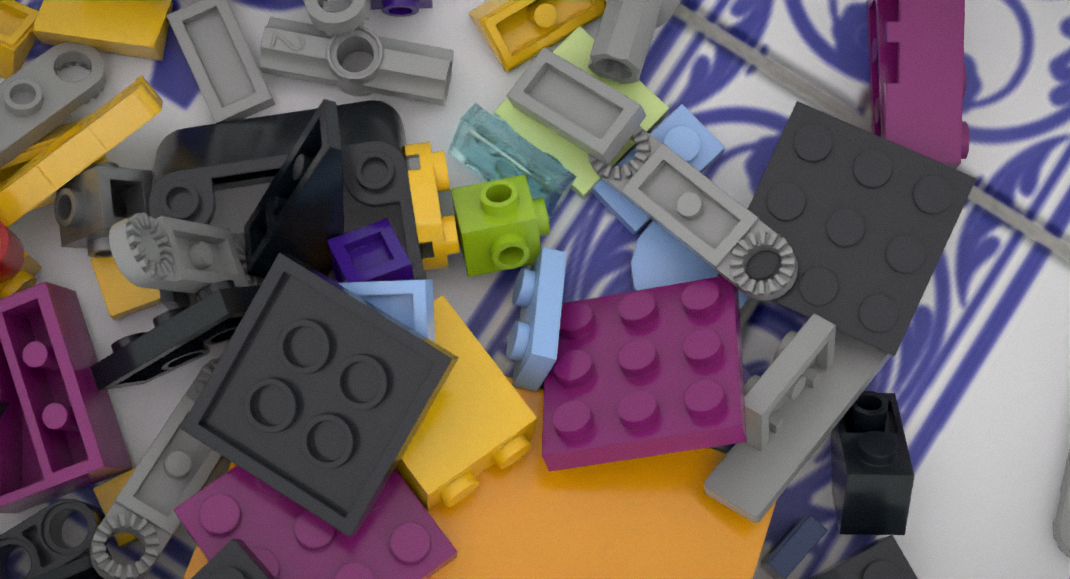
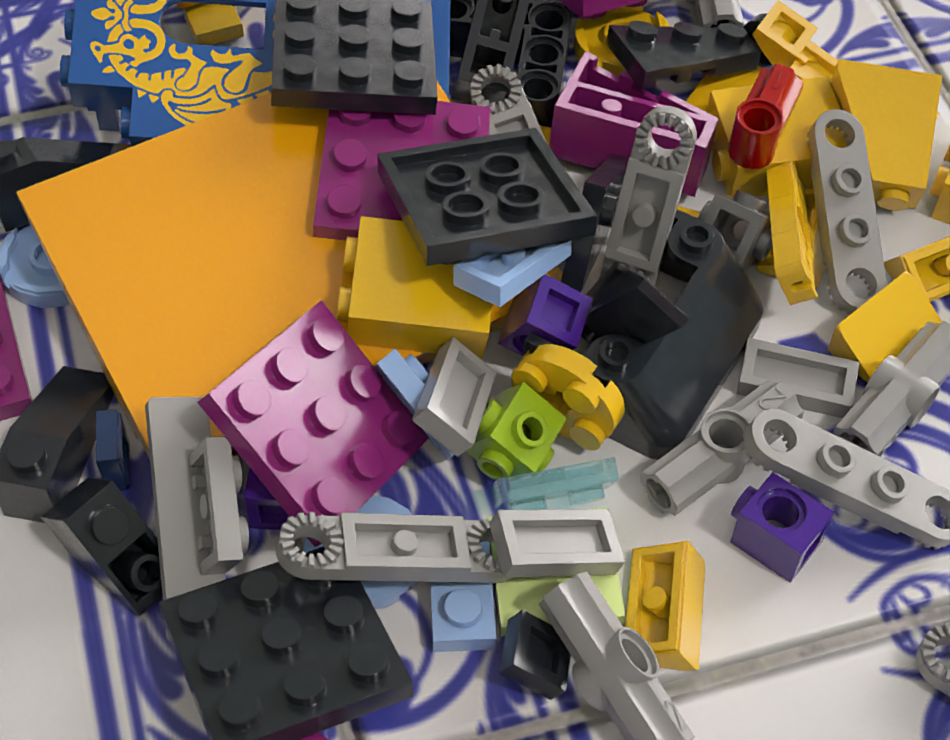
camera: 130 degrees right, 25 degrees down
none -> light grey tile [412,337,496,457]
none -> black plate [499,610,571,700]

